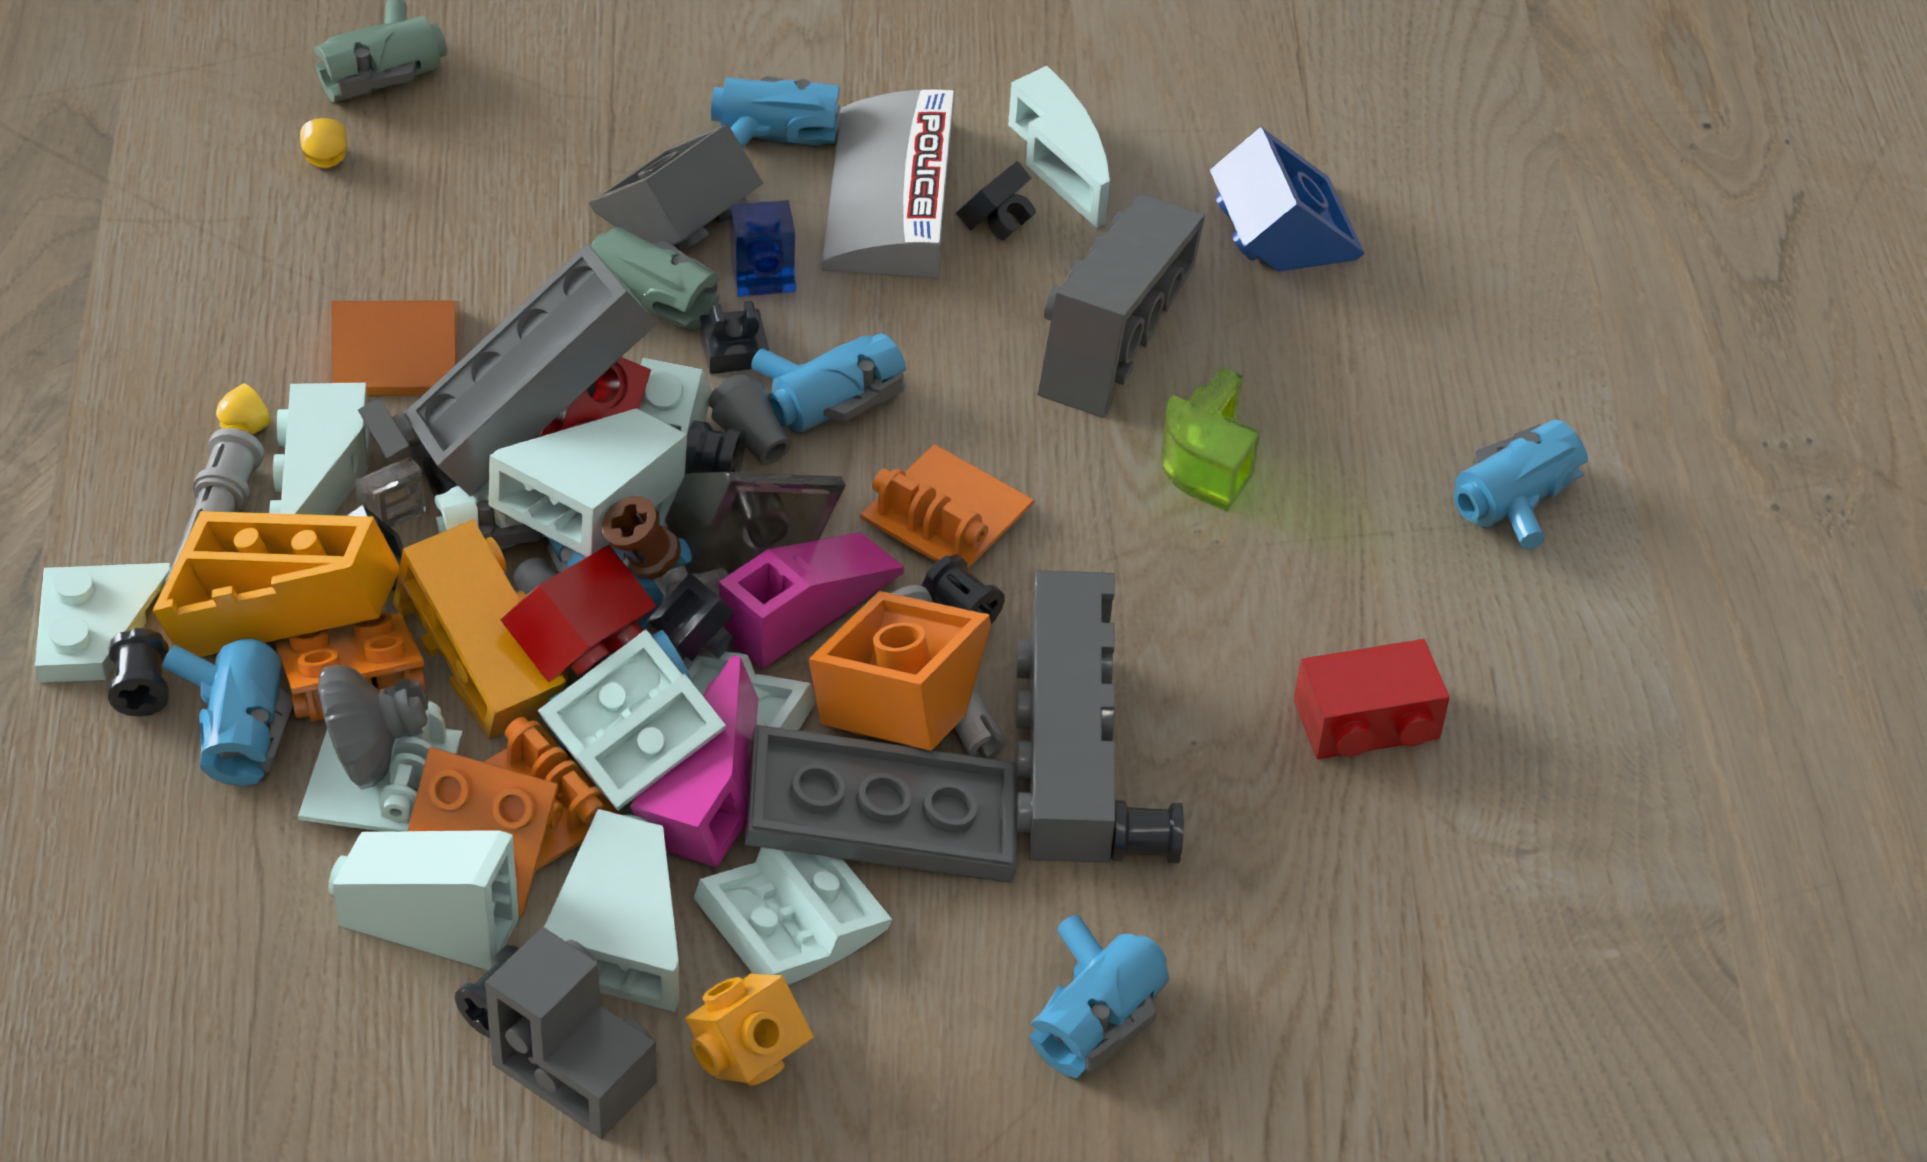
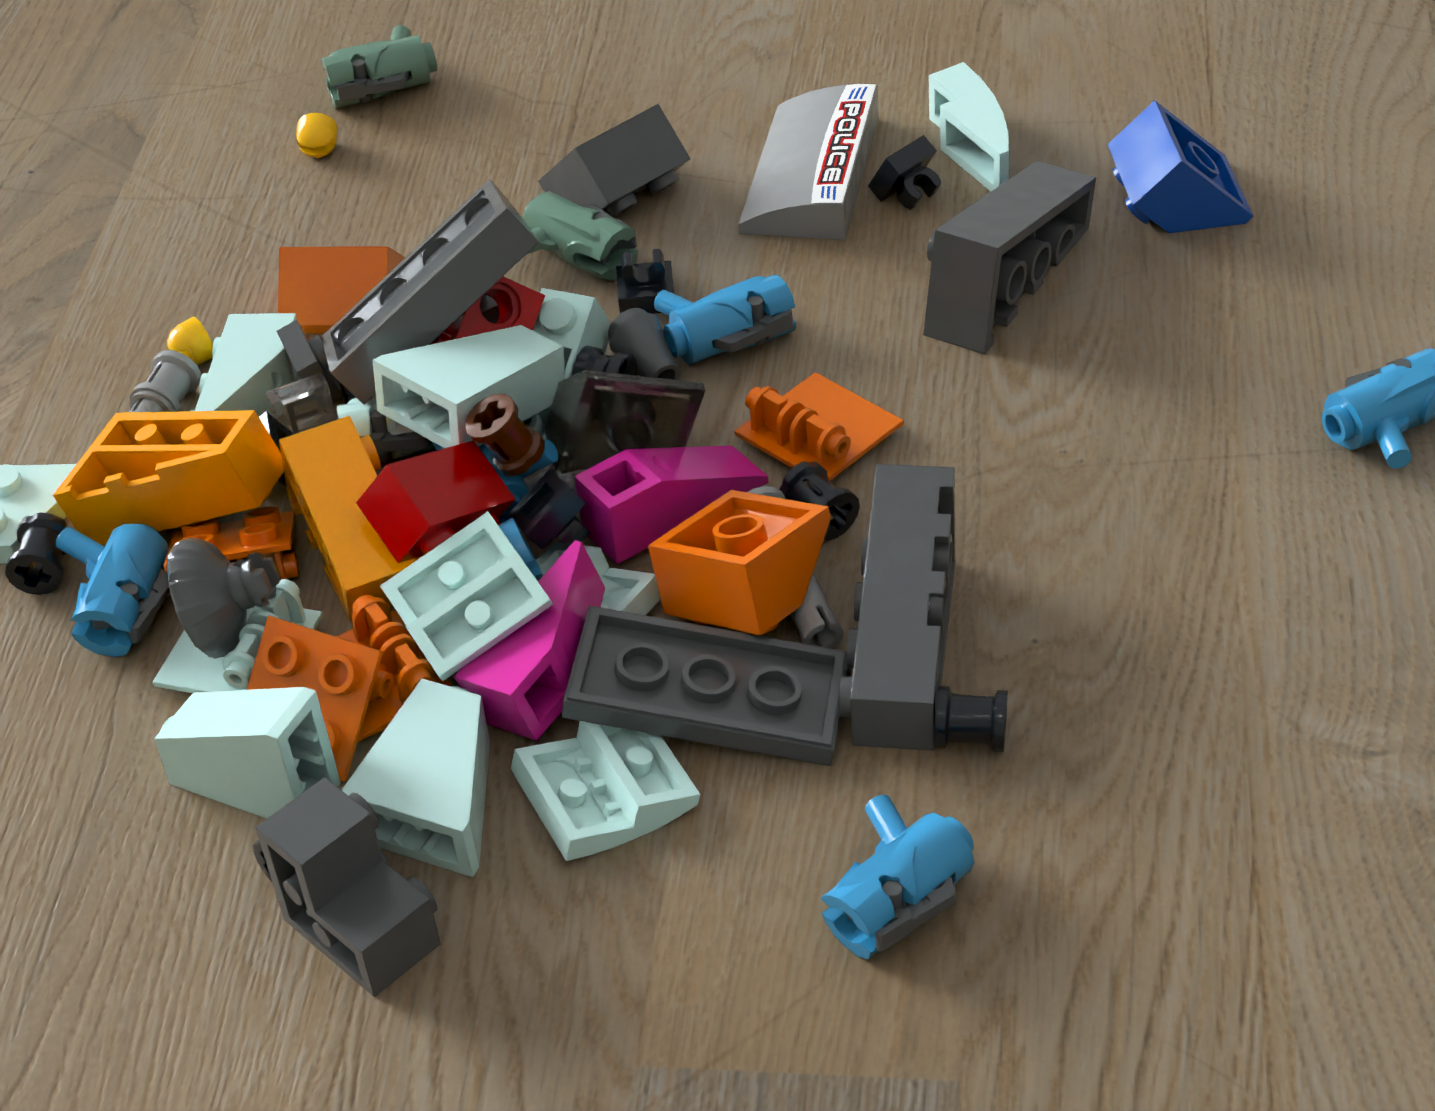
camera: 15 degrees right, 5 degrees down
light orange brick [684,974,814,1086] -> none
dark azure piece [711,76,841,148] -> none
clear blue brick [730,200,796,297] -> none
clear neon green brick [1161,366,1261,512] -> none
red brick [1293,639,1450,759] -> none

